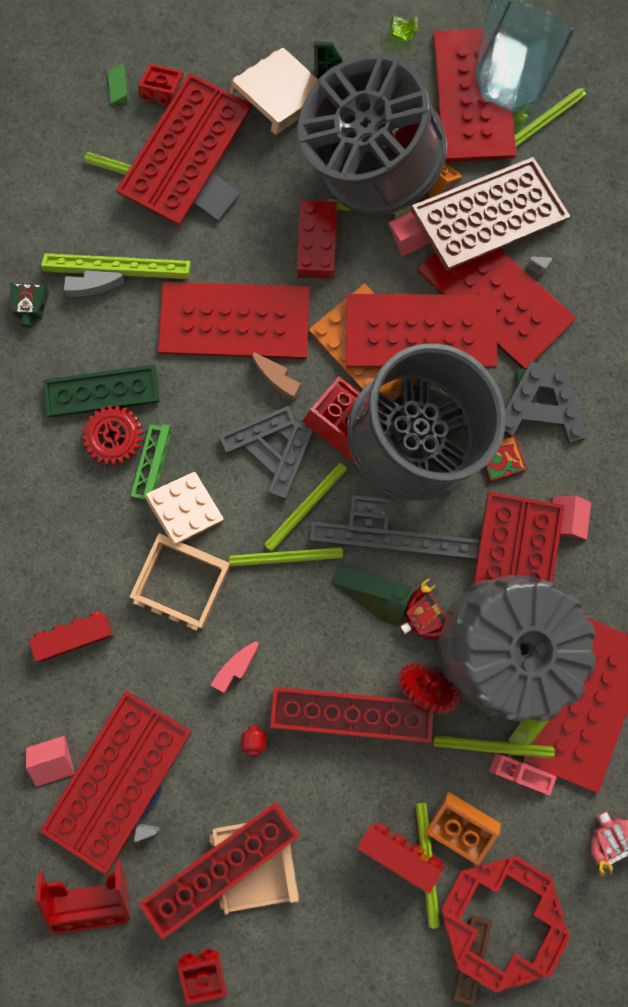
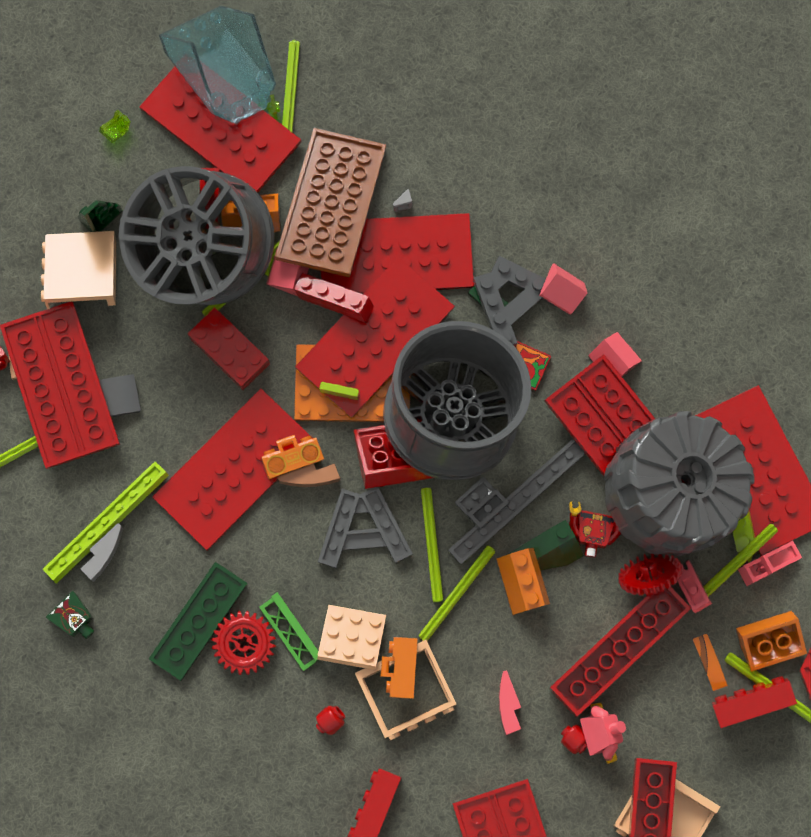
camera: 50 degrees left, 0 degrees up
none -> orange piece [261,435,324,480]
none -> brick [294,273,374,323]
none -> red head [316,706,345,735]
none -> lime tile [319,382,359,400]
none -> orange piece [381,637,417,699]
none -> orange slope [497,548,550,615]
none -> coral slope [539,264,588,315]
none -> coral torso [580,703,626,764]
none -> coral hinge [678,560,712,613]
none -> orange sticker [693,634,728,691]

